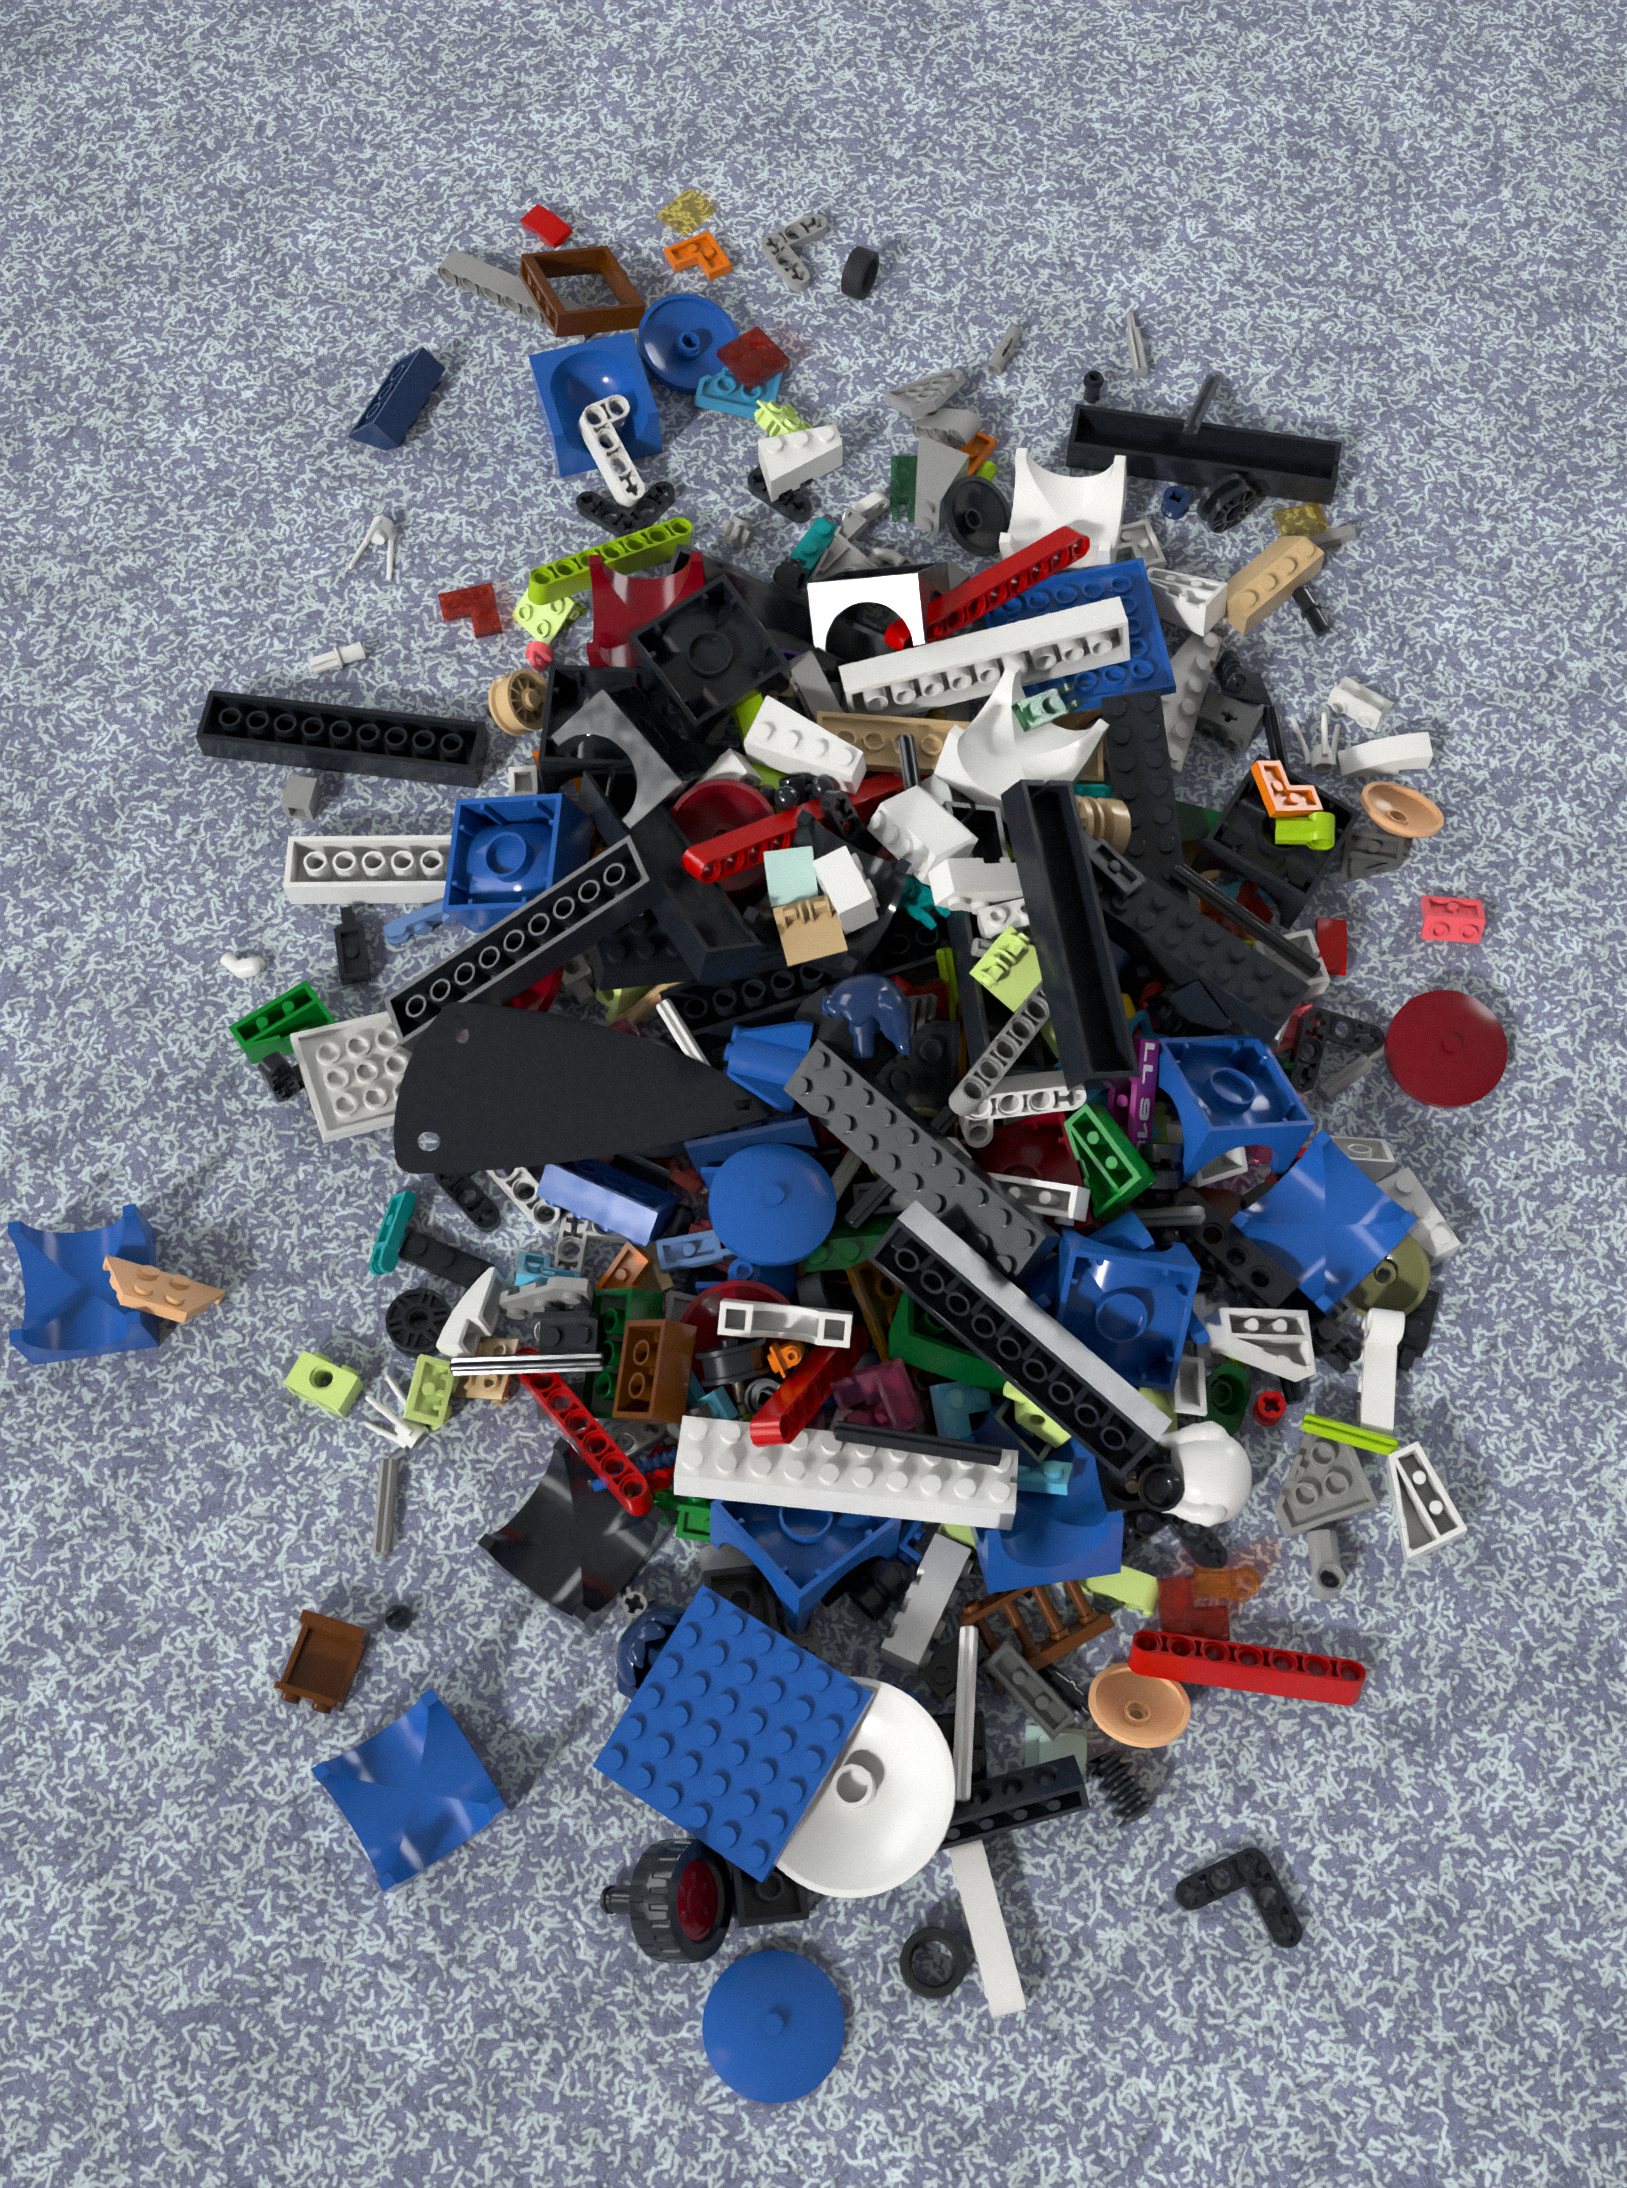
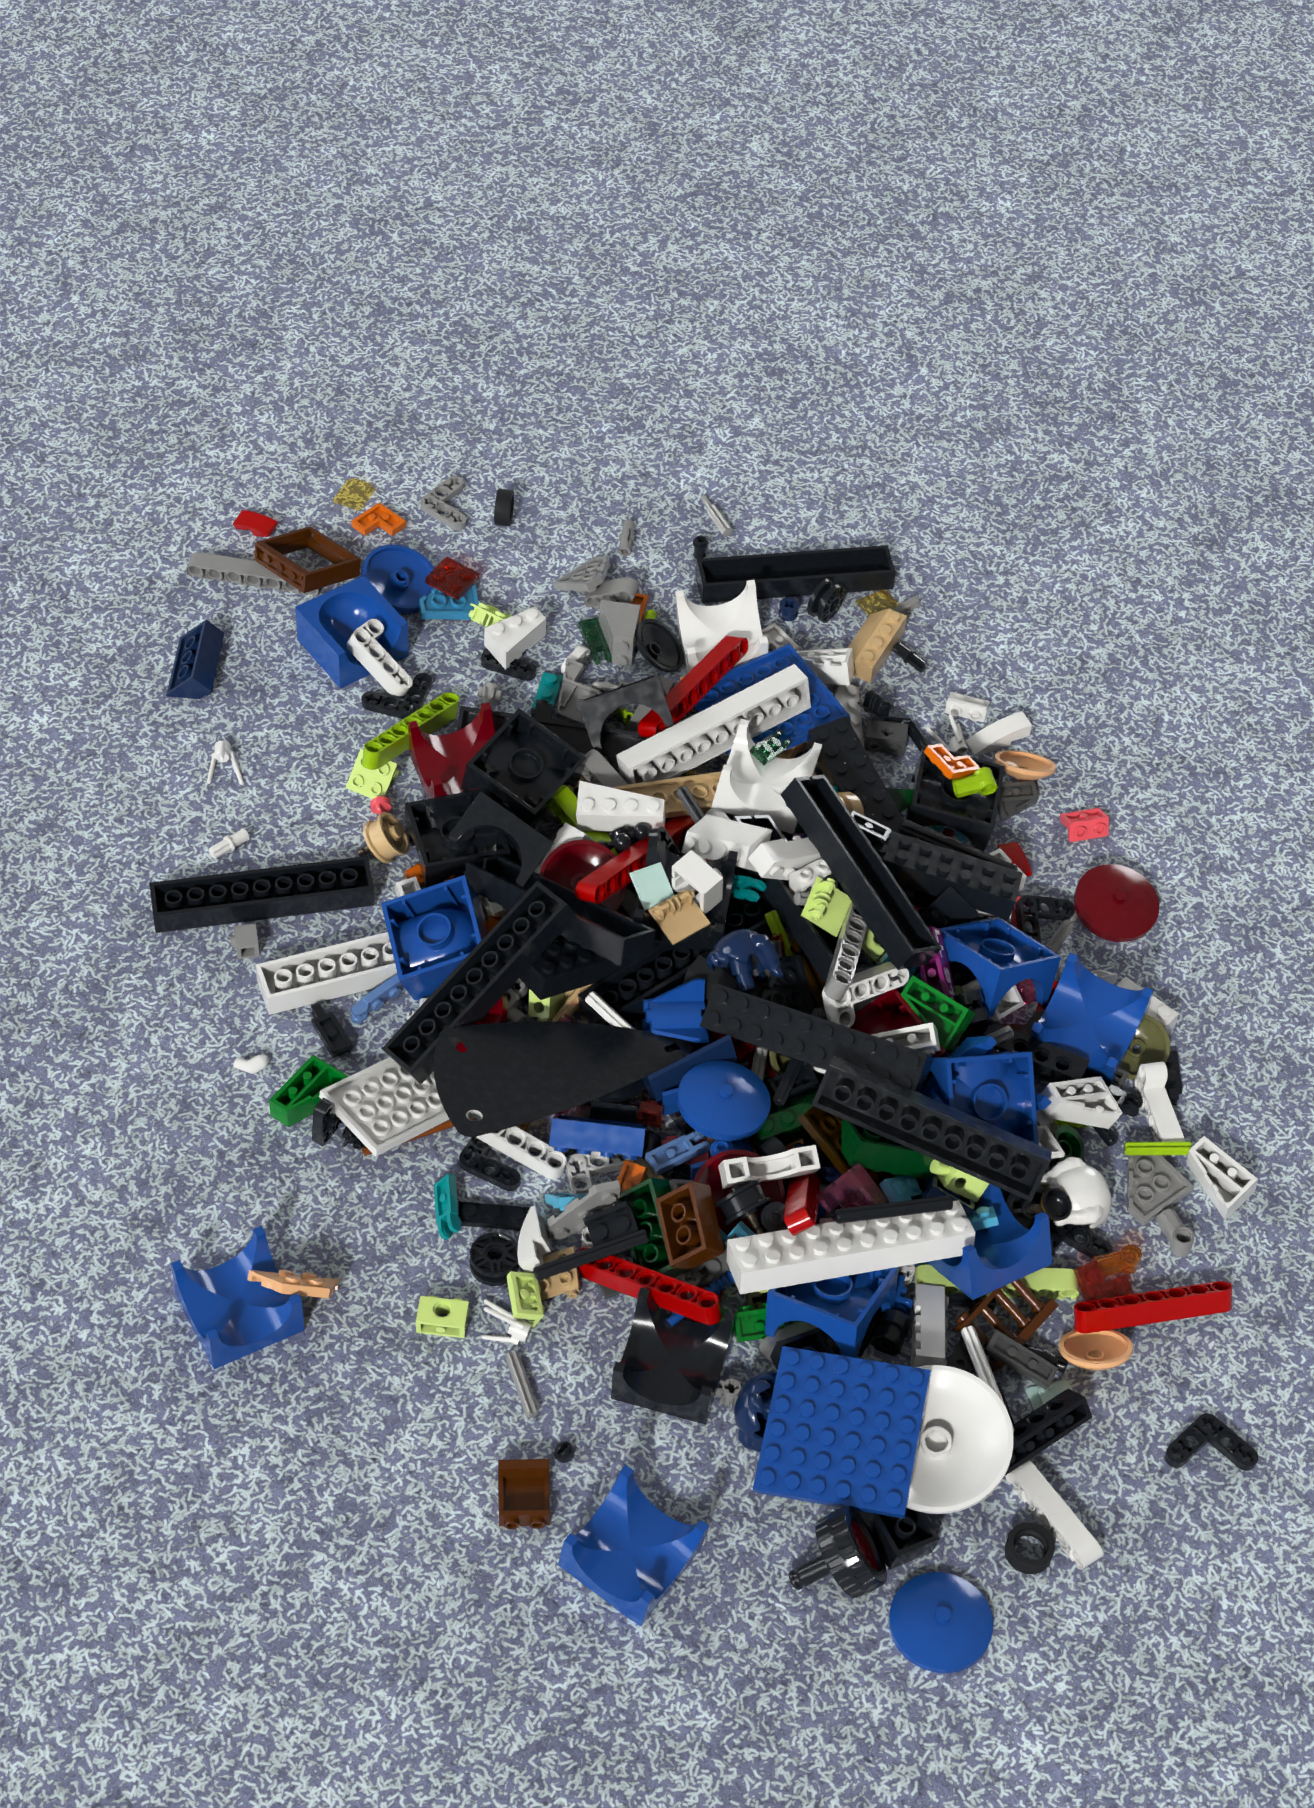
camera: 25 degrees left, 15 degrees down
clear red plate [438,583,503,639] -> none
orange hinge [767,1340,805,1378] -> none
black piece [1085,1749,1154,1829] -> none
black axle [1182,373,1220,437] -> none
red bush [1252,1391,1286,1427] -> none

